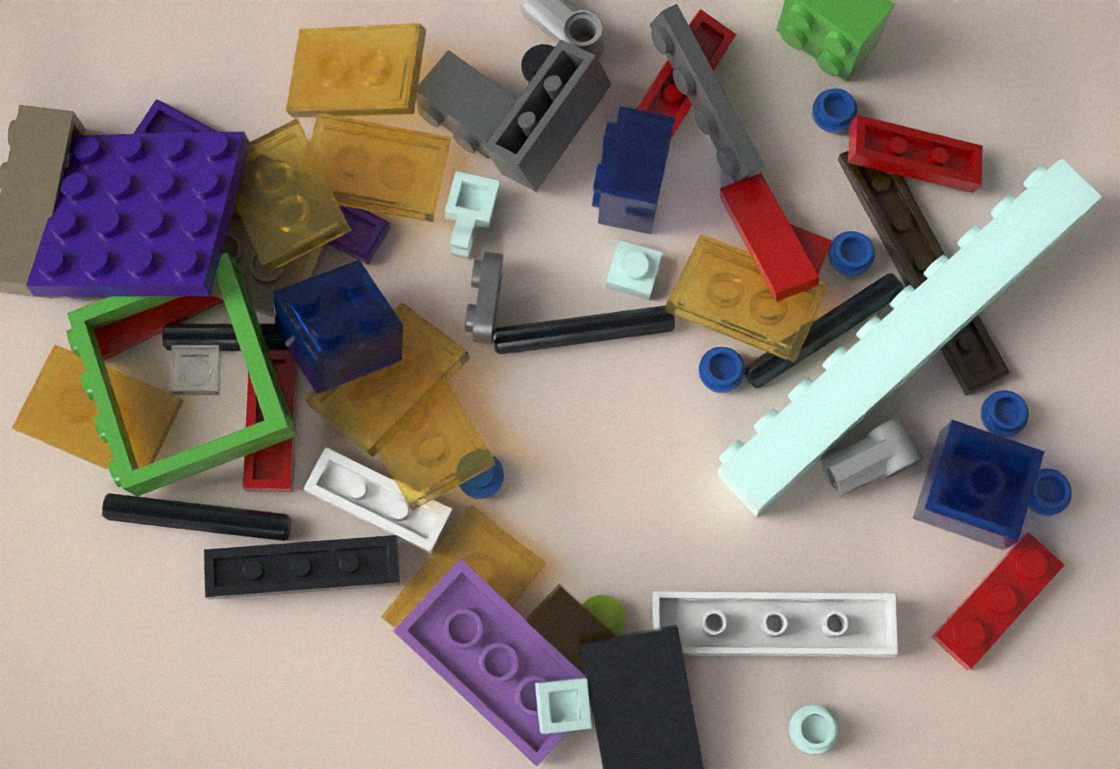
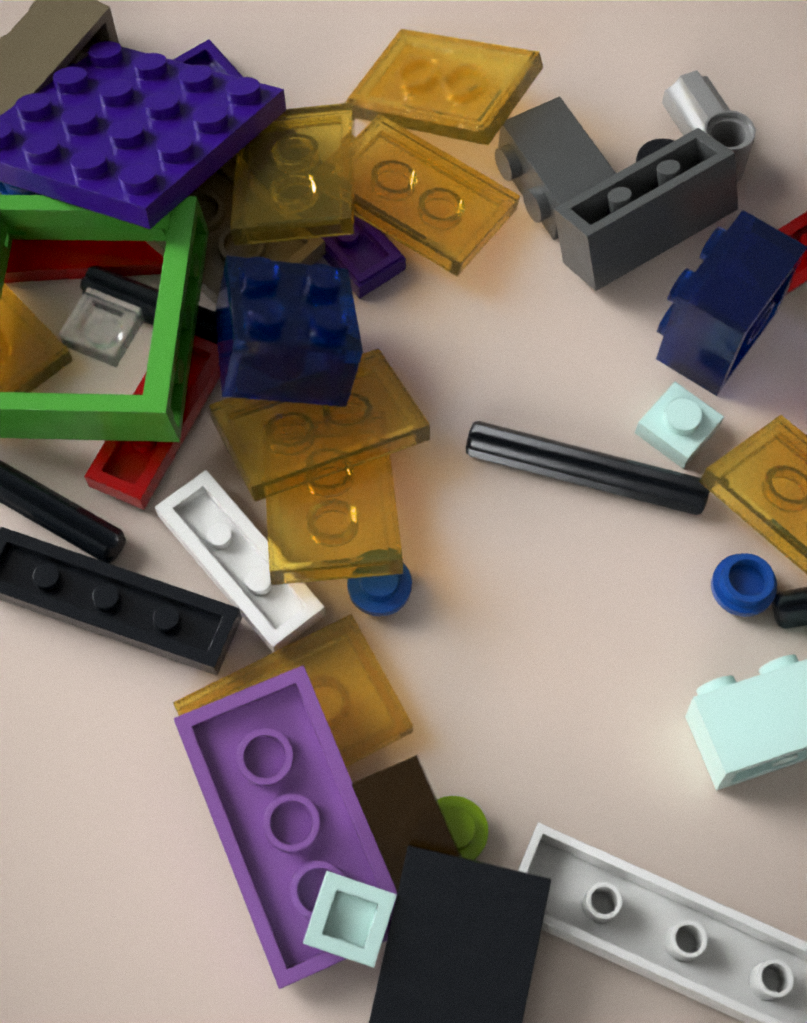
camera: 25 degrees right, 10 degrees down
light aqua plate [444,171,500,259] -> none
flat silver plate [465,252,504,344] -> none

